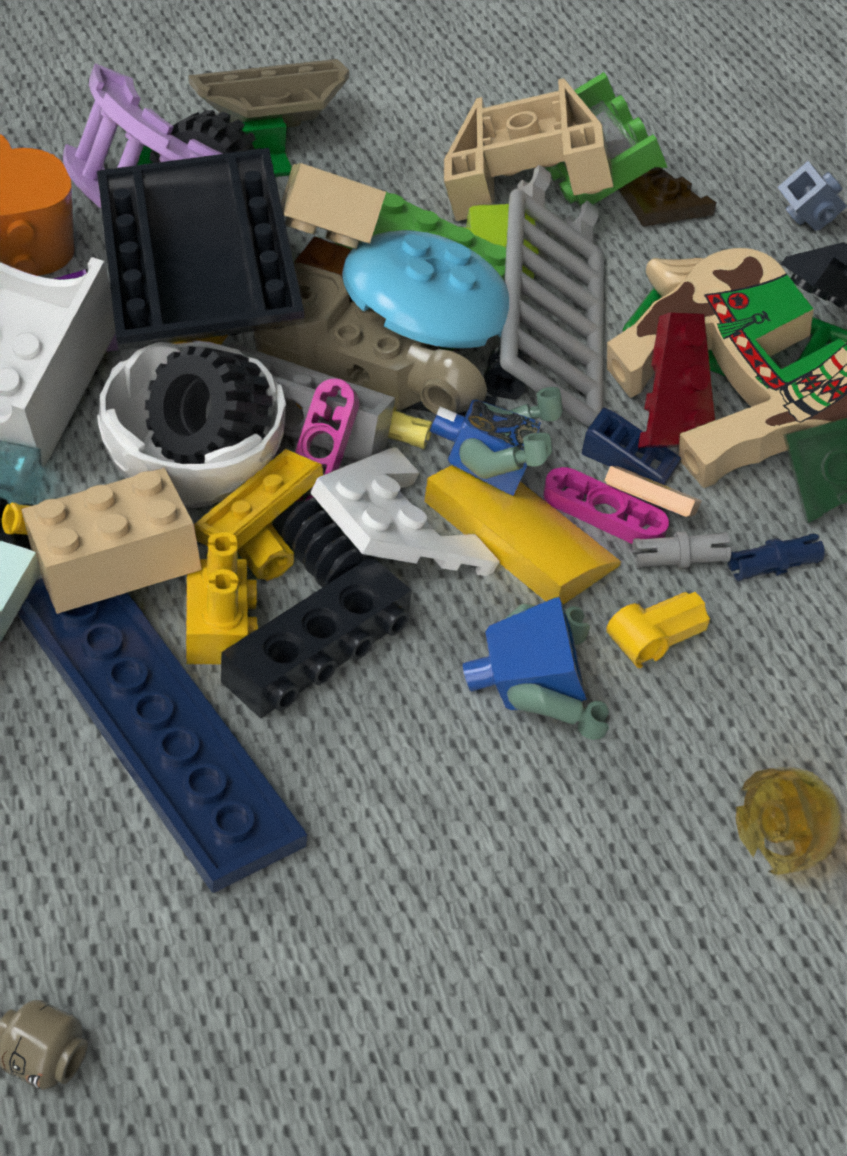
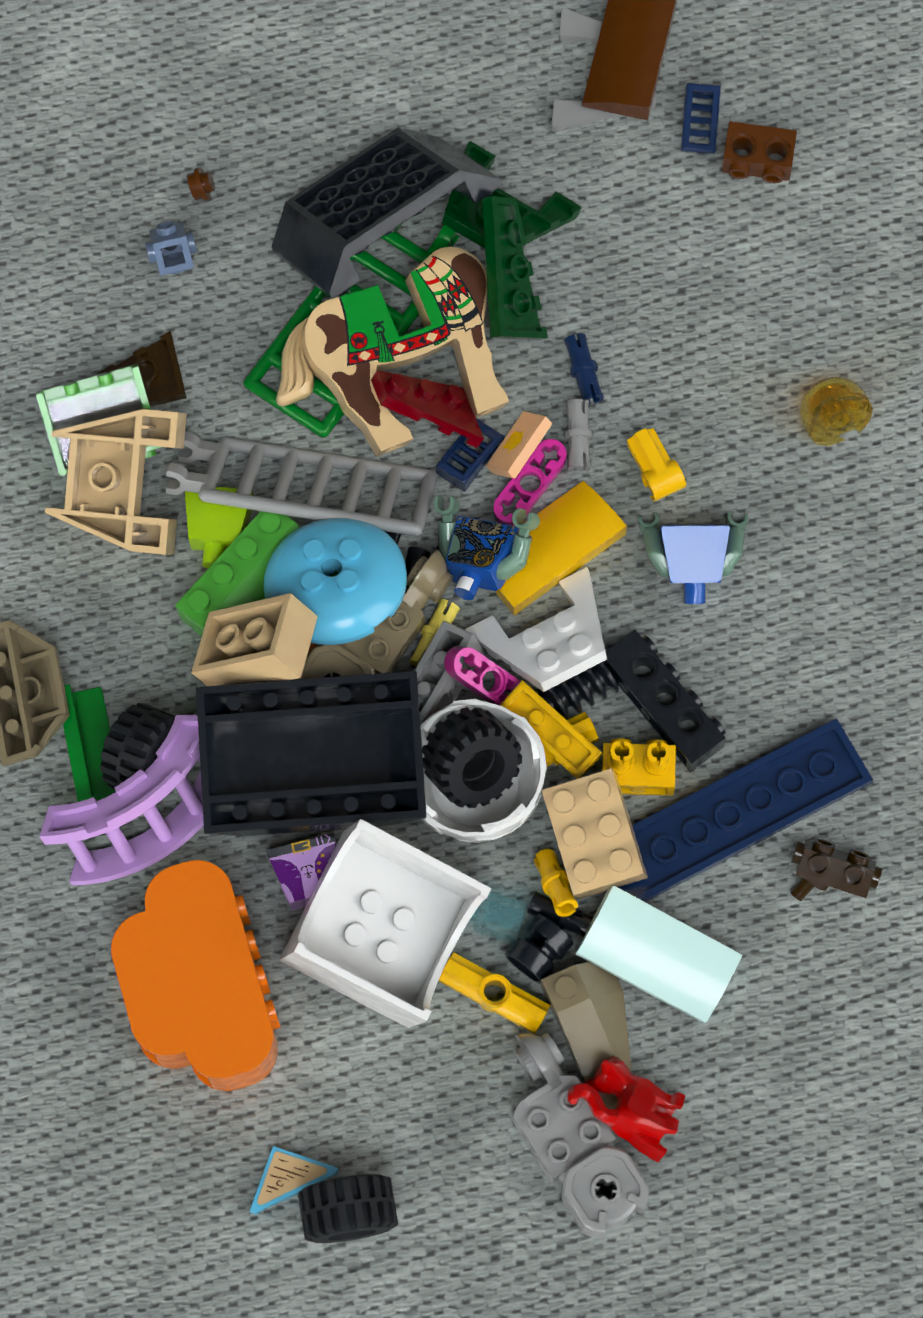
camera: 75 degrees left, 25 degrees up
none -> dark brown brick [790,838,882,901]

